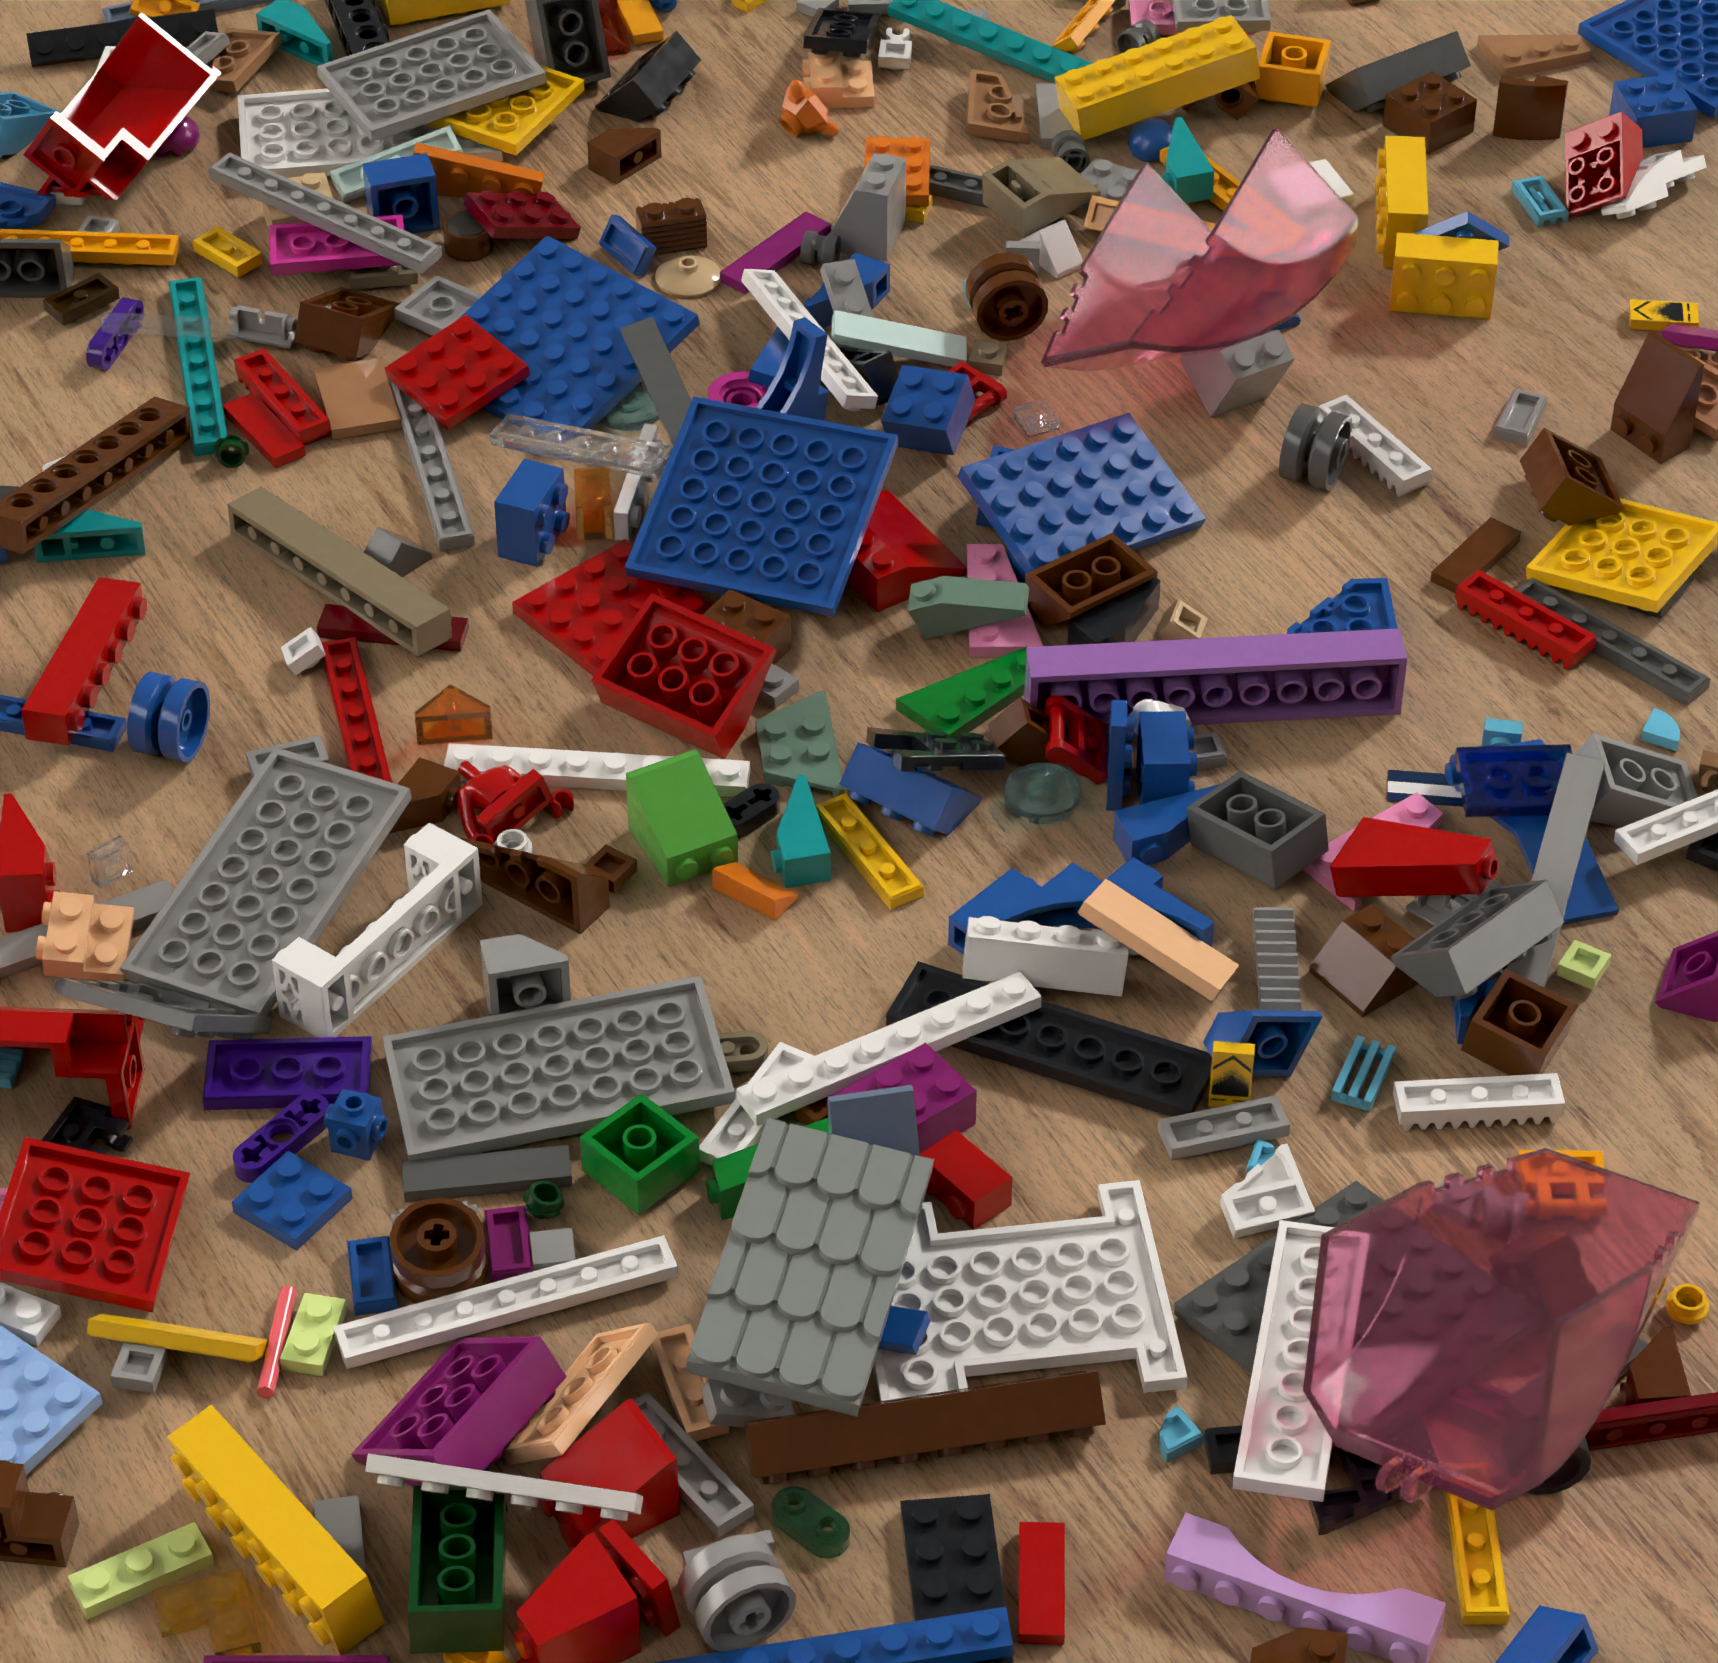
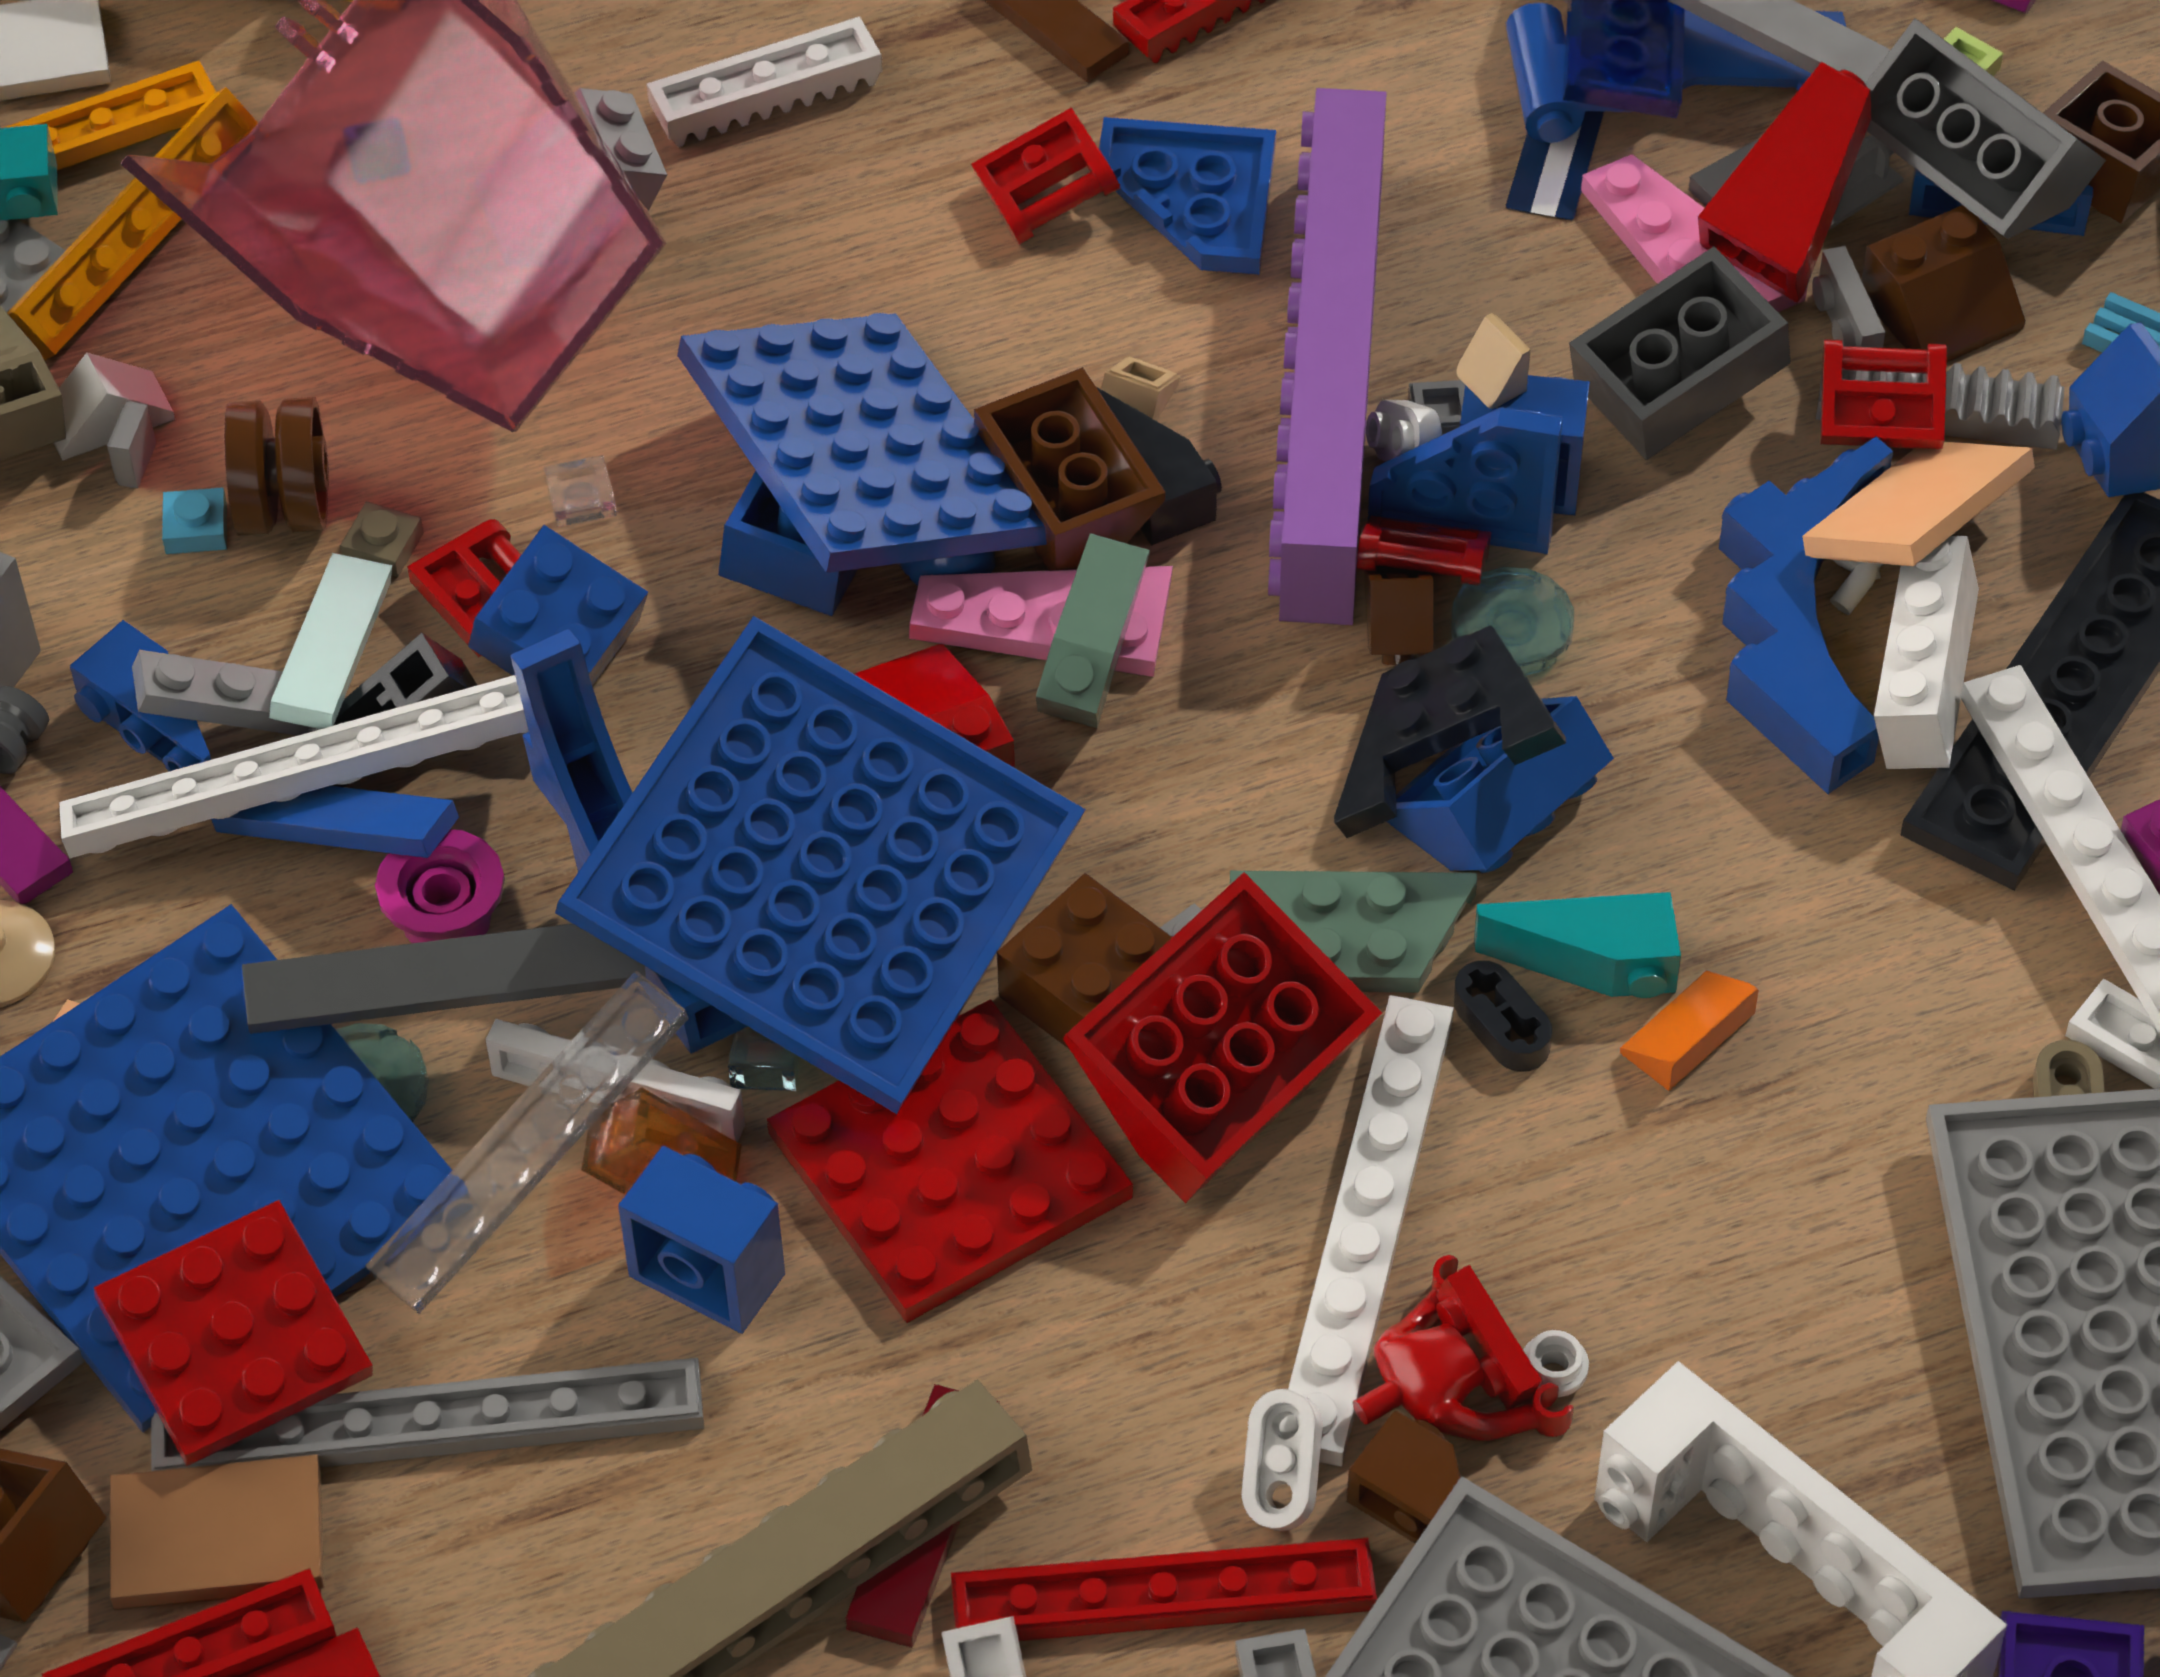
camera: 80 degrees left, 10 degrees up
dark grey slope [364,527,432,577] -> none
clear orange slope [414,684,493,745] -> none
reddish brown wedge [460,838,610,934] -> none
light grey slope [480,934,571,1016] -> none
reddish brown plate [583,844,637,893] -> none
bright green slope [626,749,738,887] -> none
yellow tile [815,793,924,910] -> none
green wing [896,647,1026,737] -> none
blue slope [1113,784,1220,865] -> none
dark grey wheel [1279,403,1353,491] -> none
medium azure plate [1481,718,1523,749] -> none
none -> red plate [971,107,1121,245]
none -> white plate [1242,1389,1323,1531]
none -> tan slope [1456,313,1530,409]
none -> light grey plate [1812,246,1885,348]
none -> red plate [1820,339,1947,449]

